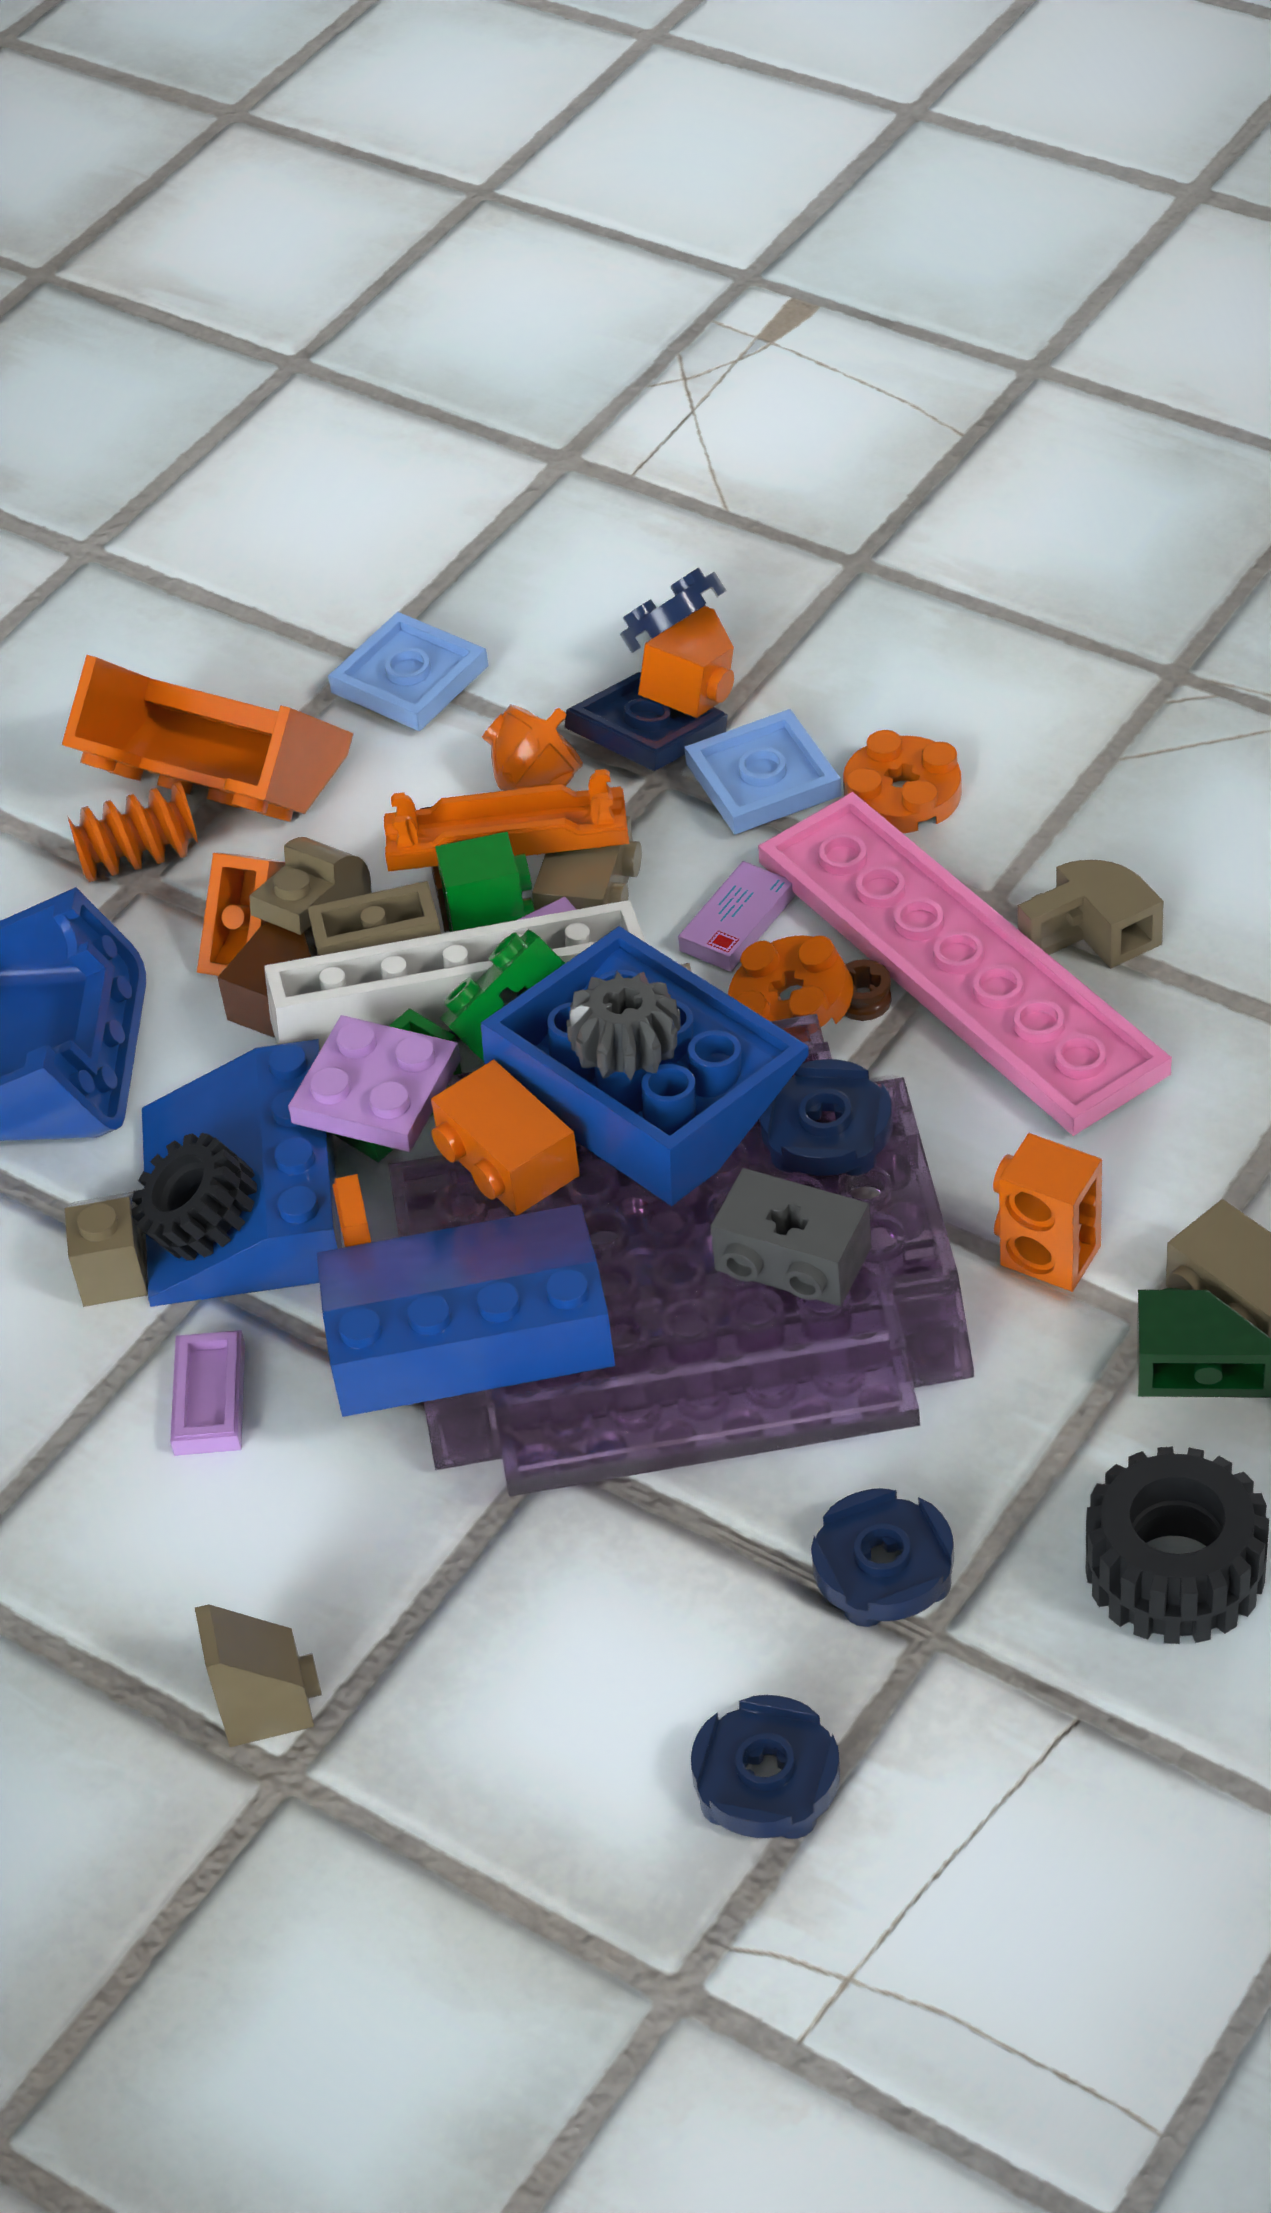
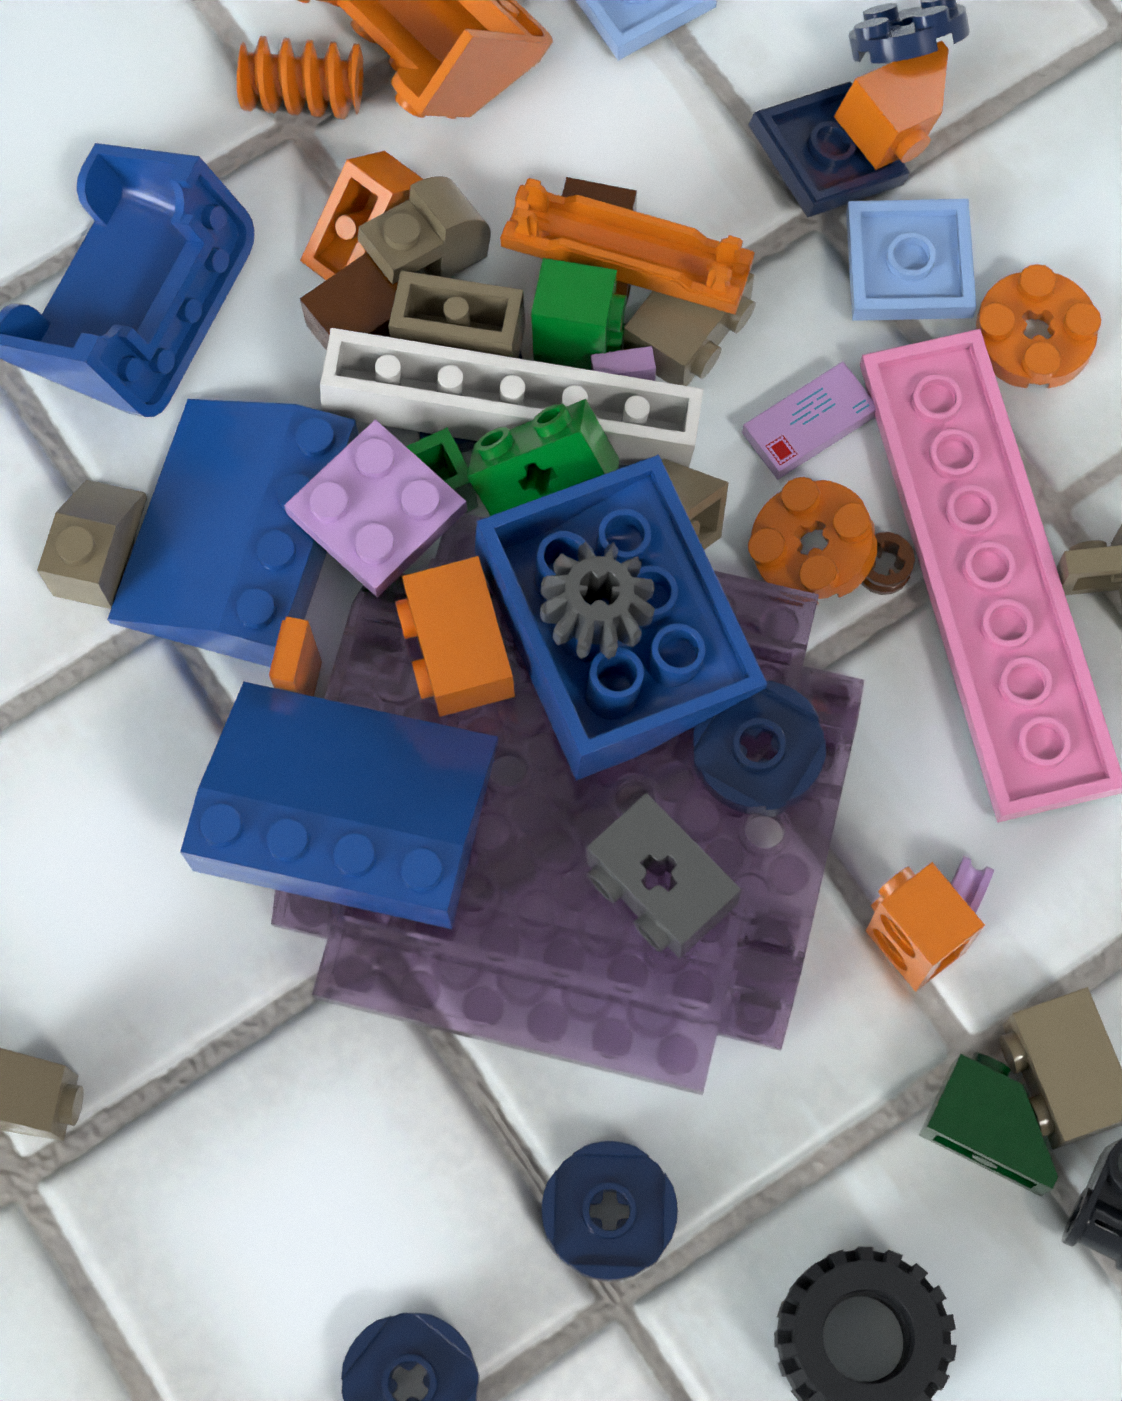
camera: 20 degrees right, 25 degrees up
black tyre [131,1133,257,1260] -> none
lavender tile [170,1330,245,1456] -> none
orange helmet [482,704,583,791] -> none

